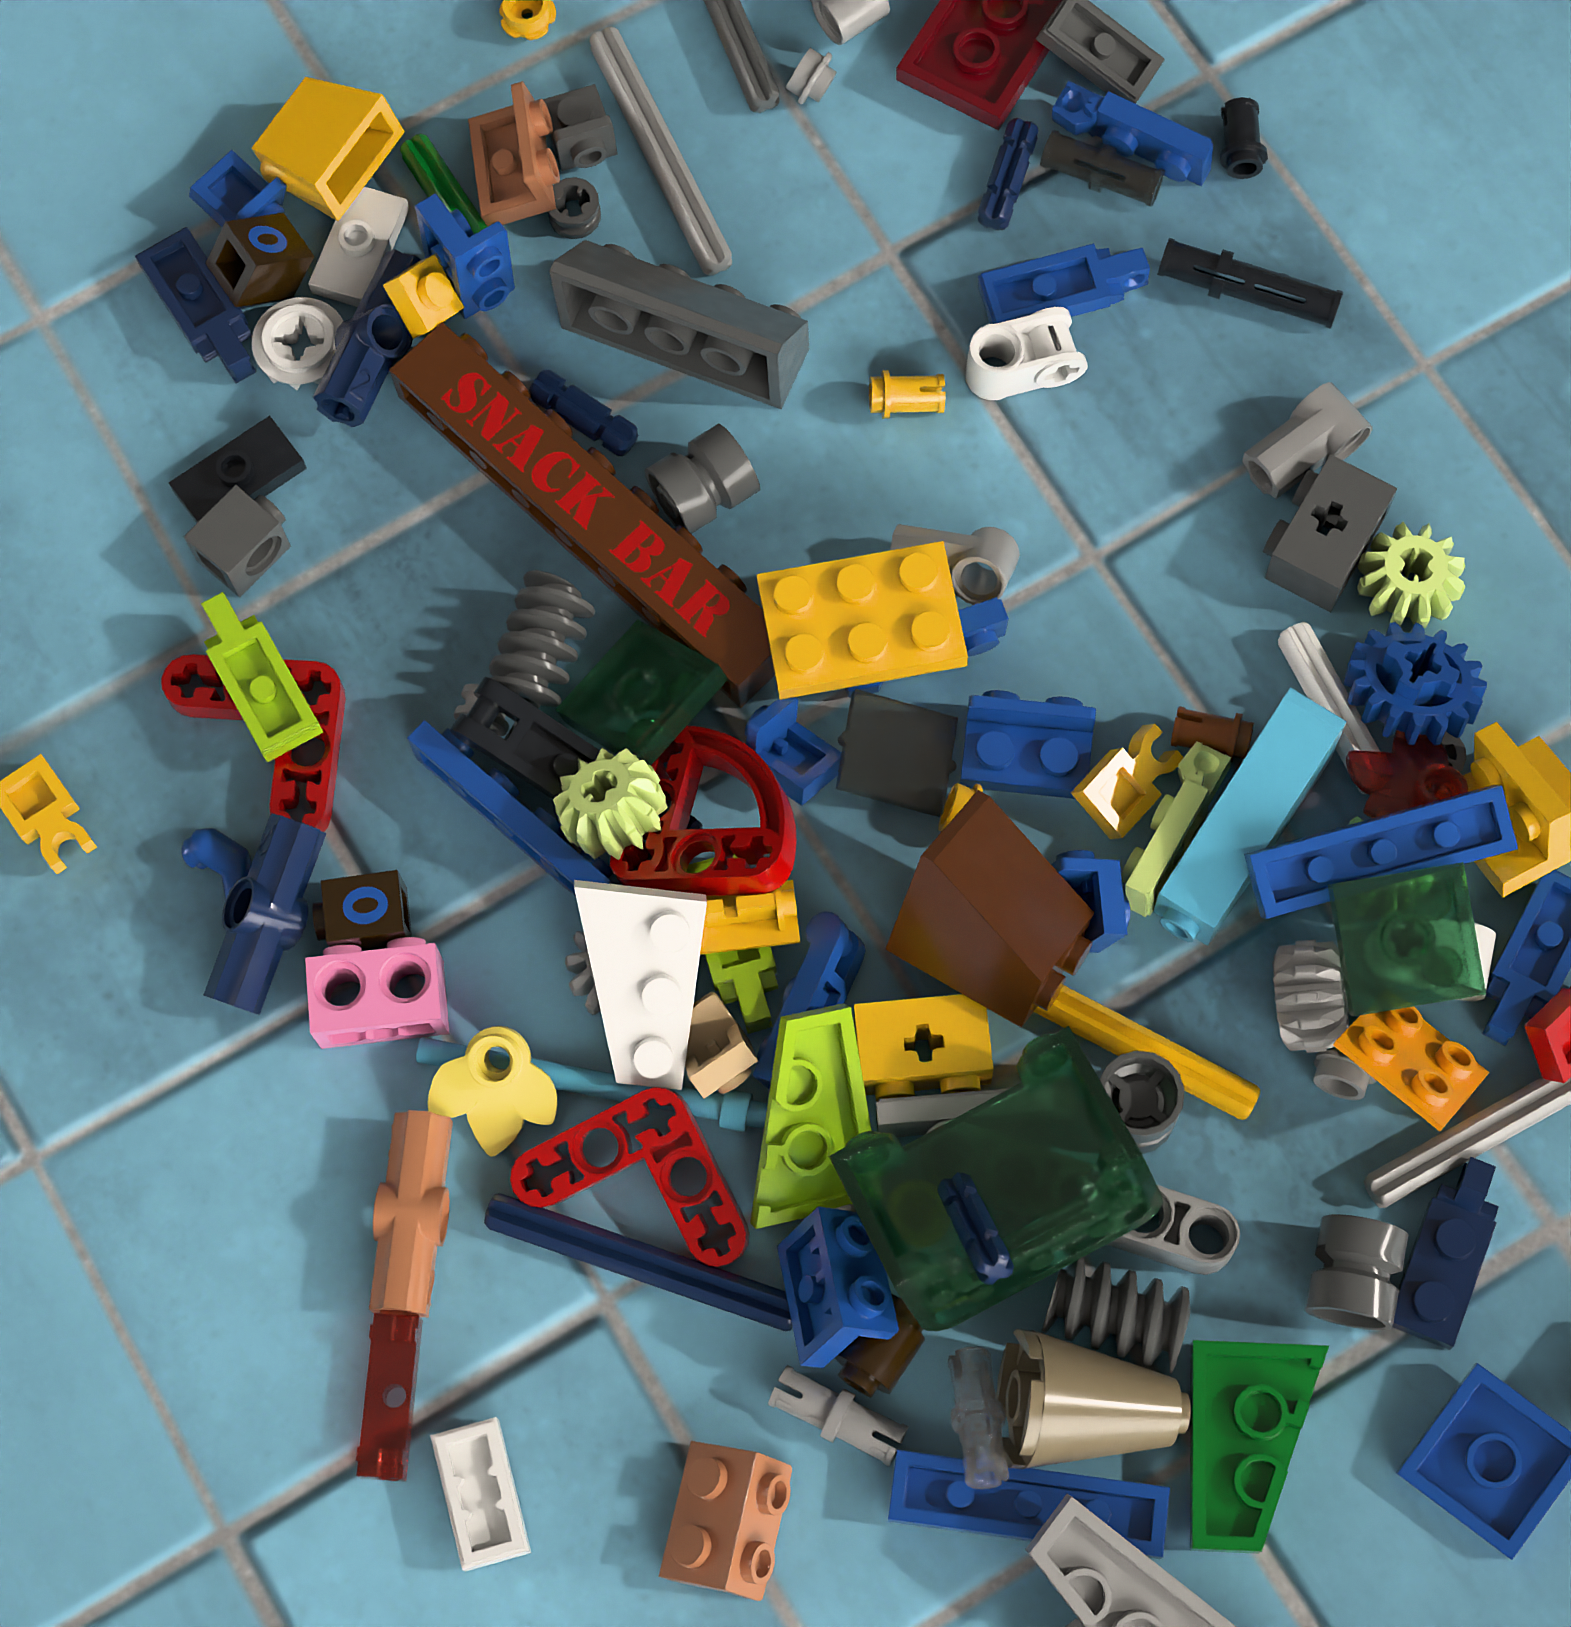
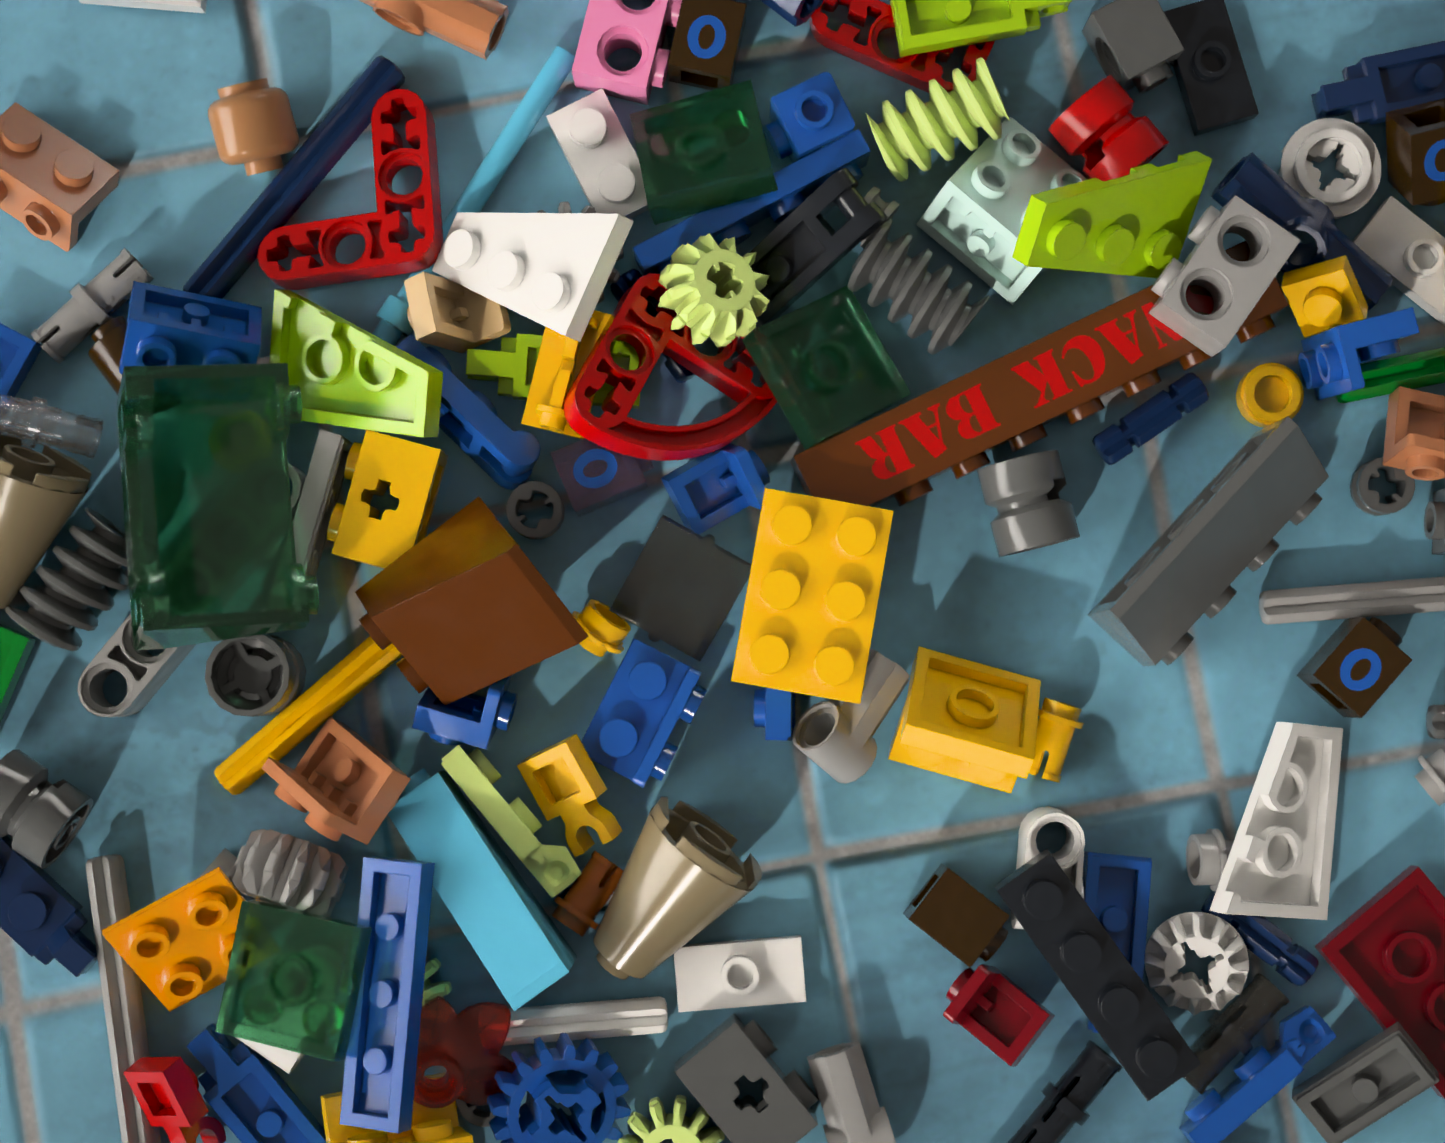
camera: 100 degrees right, 15 degrees up
light yellow plate [427,1026,558,1157] -> none
dark blue axle [937,1172,1014,1285] -> none
none -> medium nougat head [208,78,299,176]
none -> nougat bracket [262,716,411,845]
none -> dark grey bush [506,481,565,540]
none -> white plate [546,88,660,219]
none -> clear purple brick [550,438,654,517]
none -> dark tan cone [593,797,763,980]
none -> clear green plate [630,79,778,225]
none -> white plate [674,935,806,1012]
none -> blue bracket [764,72,855,163]
none -> yellowish green piece [866,57,1010,182]
none -> yellow bracket [888,646,1041,793]
none -> dark brown brick [903,863,1010,968]
none -> light aqua bracket [916,117,1087,305]
none -> dark red bracket [943,964,1055,1067]
none -> black plate [994,849,1201,1101]
none -> lime wing [1012,151,1212,278]
none -> red wheel [1048,75,1169,182]
none -> white gear [1144,912,1249,1016]
none -> light grey brick [1149,195,1301,357]
none -> light grey plate [1186,829,1233,892]
none -> white wing [1209,722,1343,920]
none -> yellow tile [1236,363,1304,428]
none -> dark brown brick [1297,617,1412,718]

